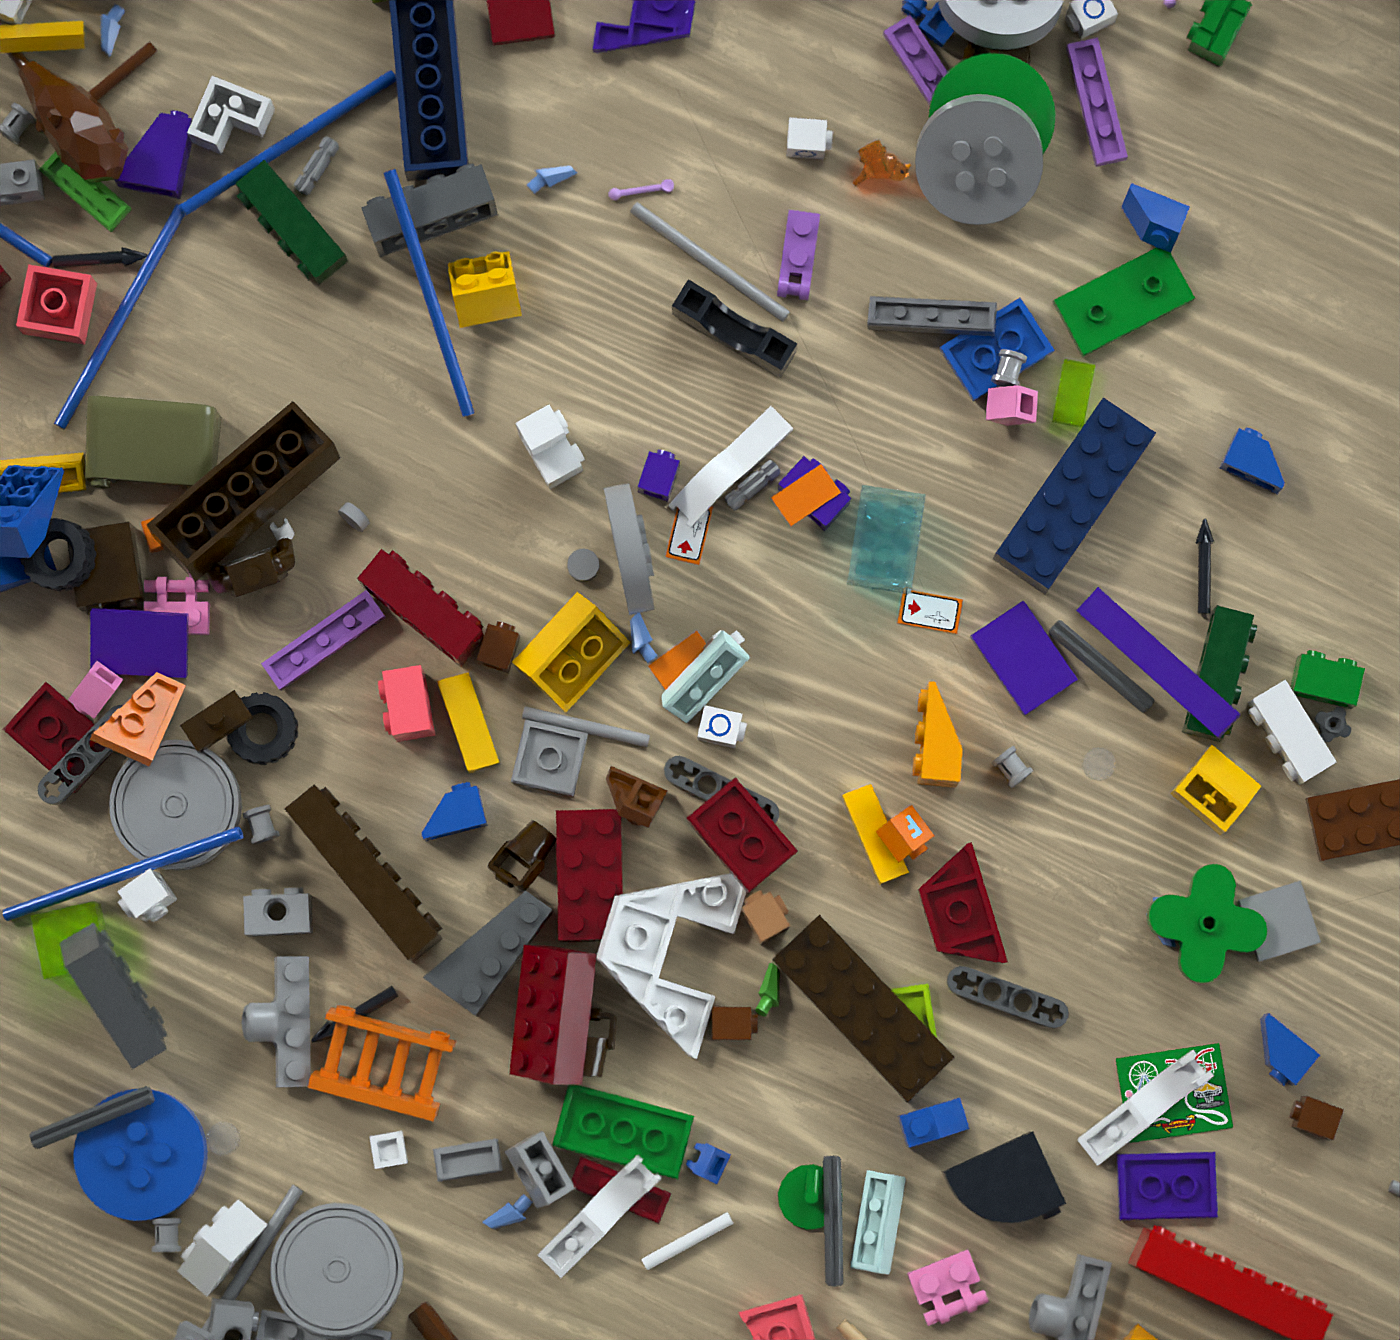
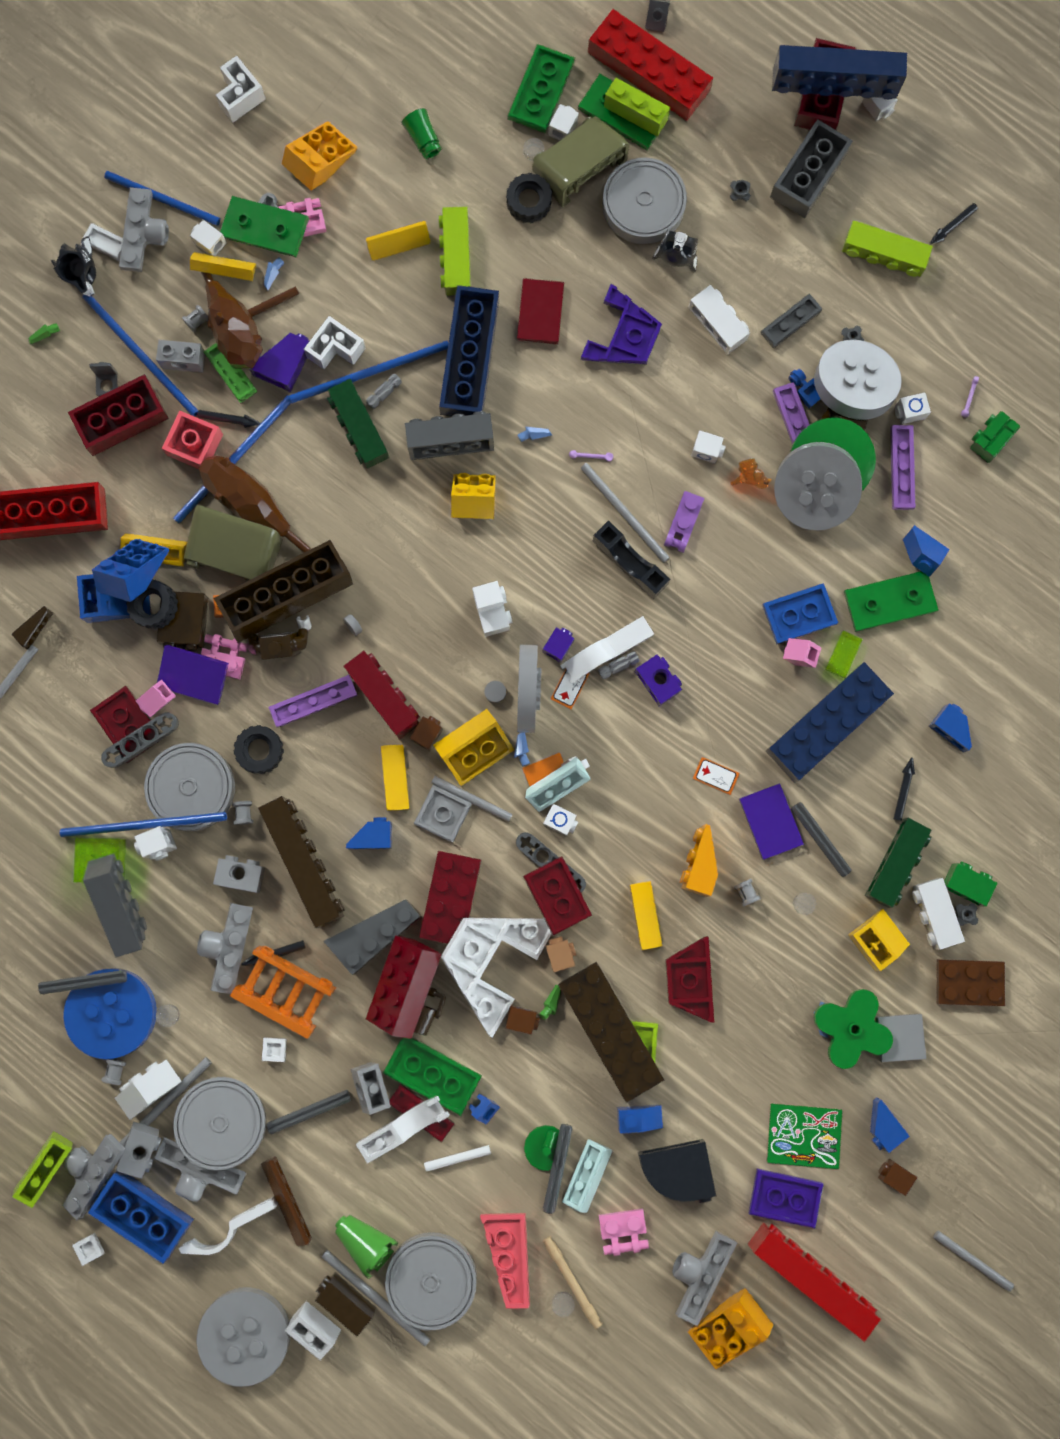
camera: 10 degrees right, 0 degrees up
orange wing [90,672,186,766] -> none
dark brown tile [180,690,253,754] -> none
coral brick [378,665,435,742] -> none
blue piece [384,169,475,417] -> none
light grey tile [433,1138,503,1181] -> none
medium blue bar [483,1194,533,1229] -> none
dark brown piece [488,820,556,891] -> none
reddish brown wing [606,766,668,828] -> none
orange sticker [771,464,841,526] -> none
clear light blue brick [847,485,926,594] -> none
flat silver tile [867,296,997,336] -> none
orange brick [876,805,935,863] -> none
dark grey beam [946,966,1069,1028] -> none
light grey bush [991,349,1027,387] -> none
dark purple tile [1076,587,1241,739] -> none
white piece [1077,1050,1214,1165] -> none
none -> reddish brown piece [199,456,311,553]
none -> dark grey axle [266,1090,352,1134]

